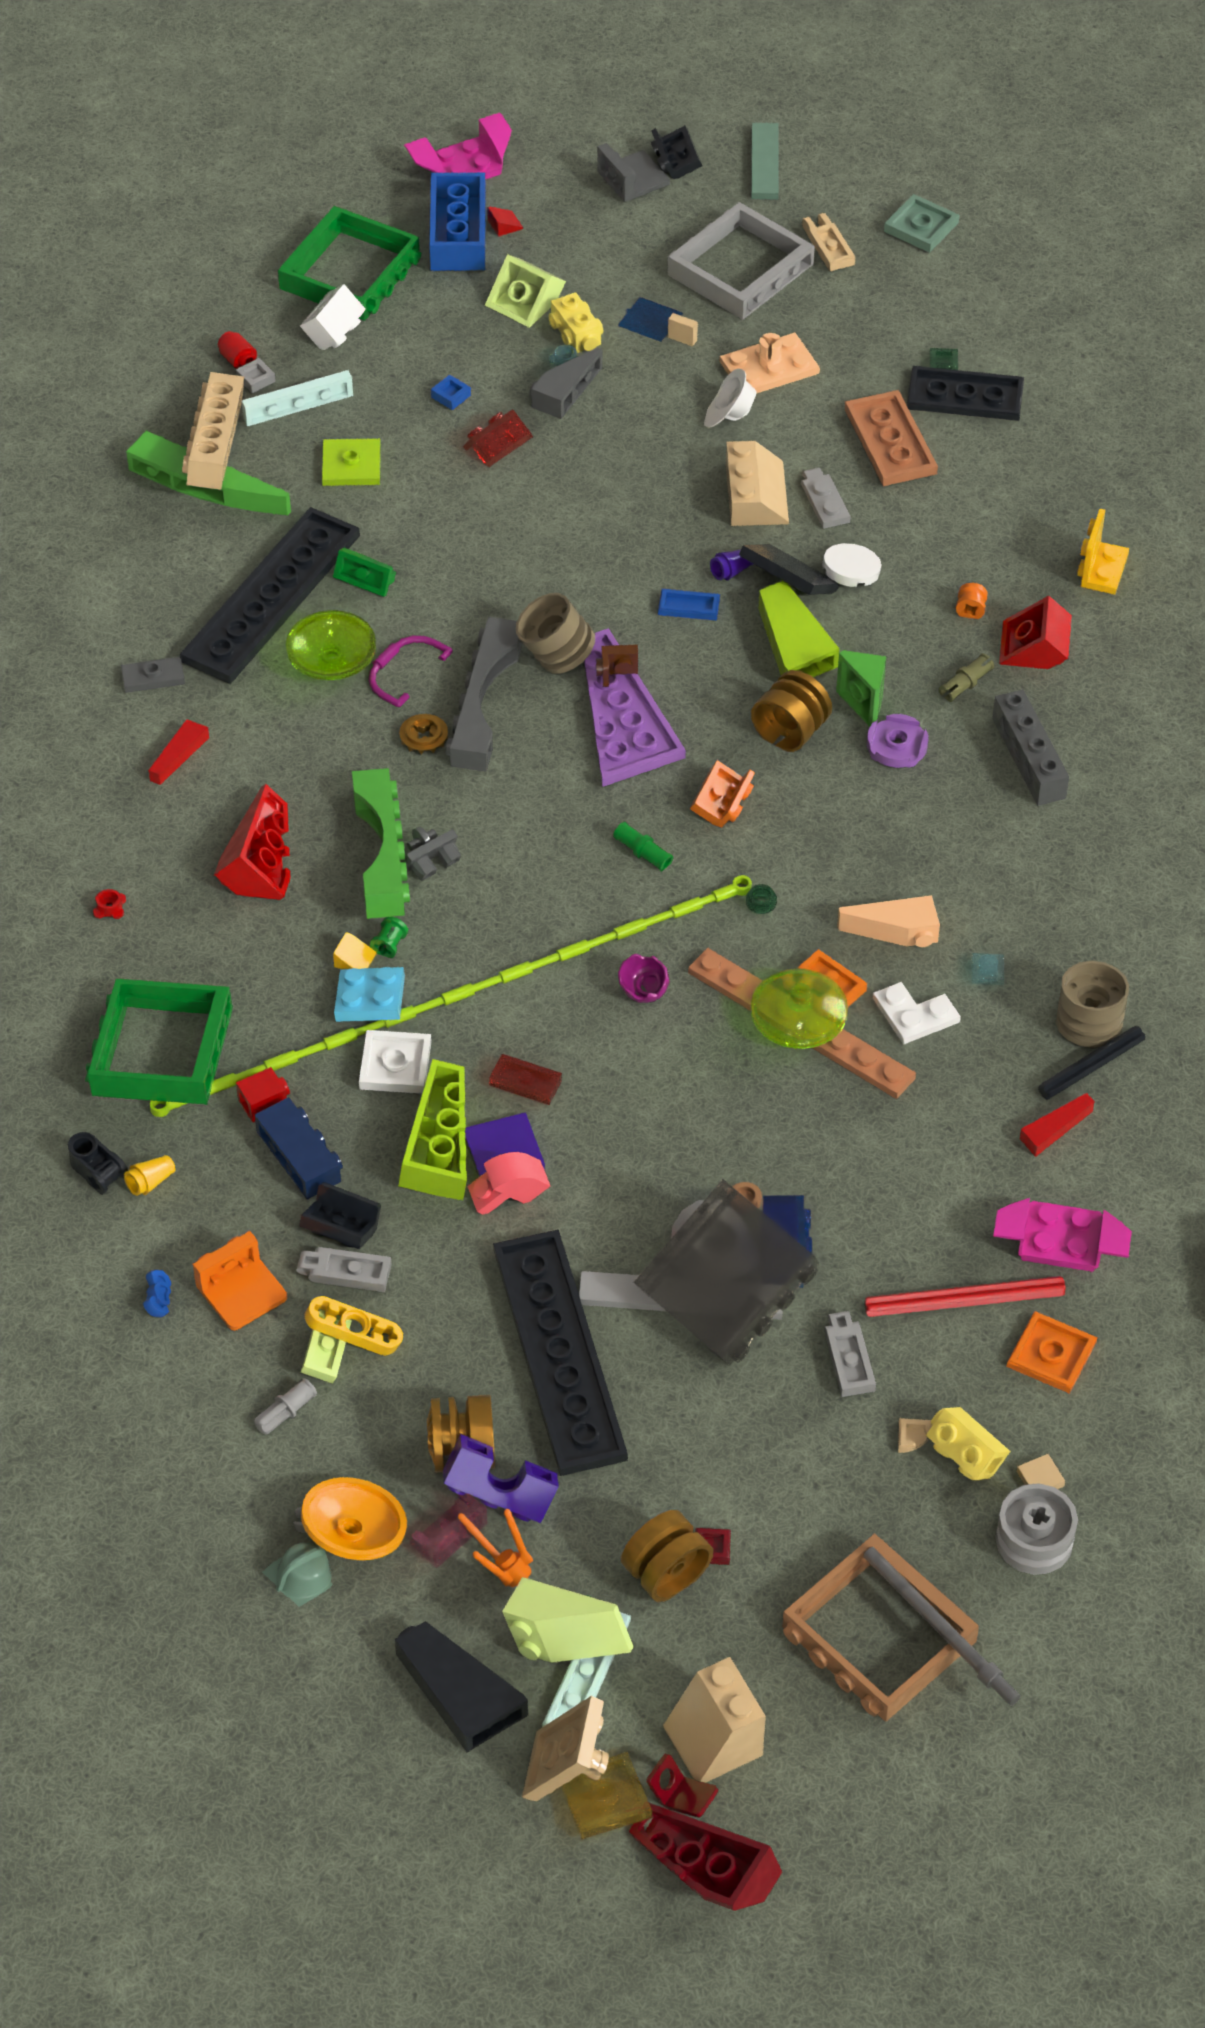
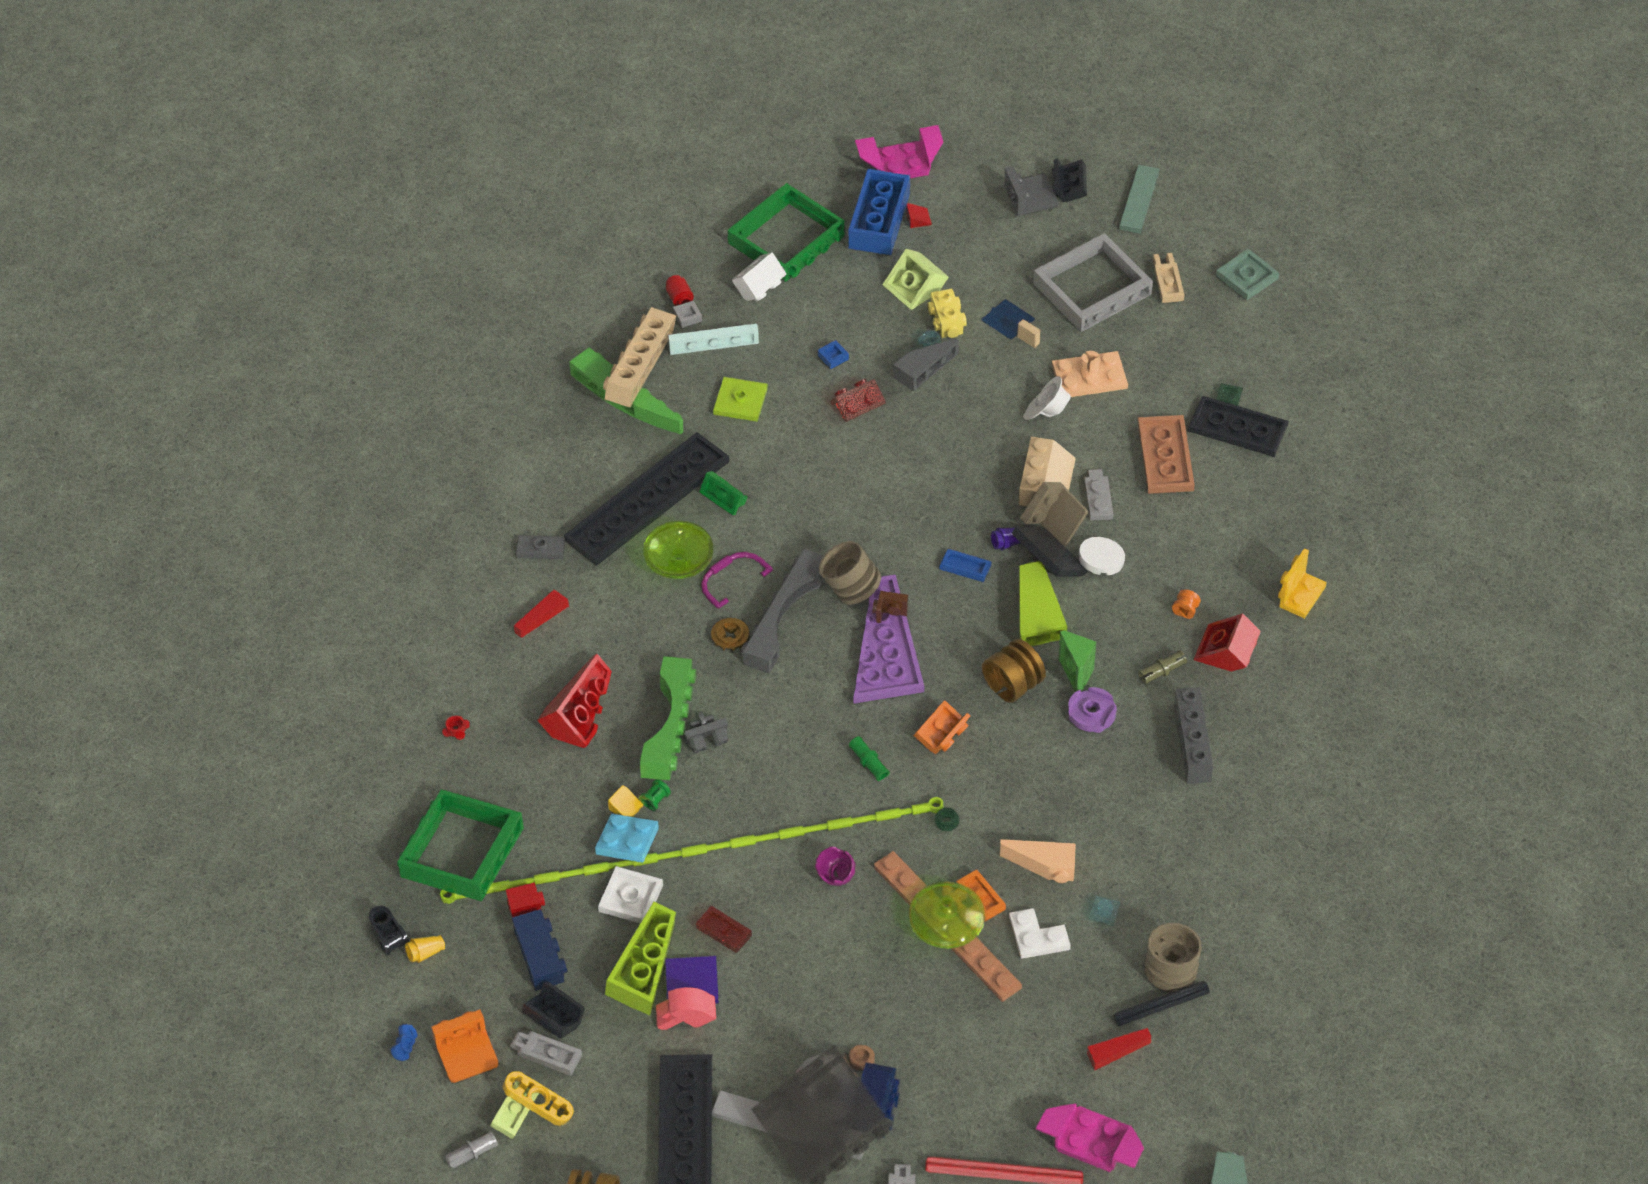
camera: 15 degrees right, 0 degrees up
none -> dark tan bracket [1020,482,1088,546]

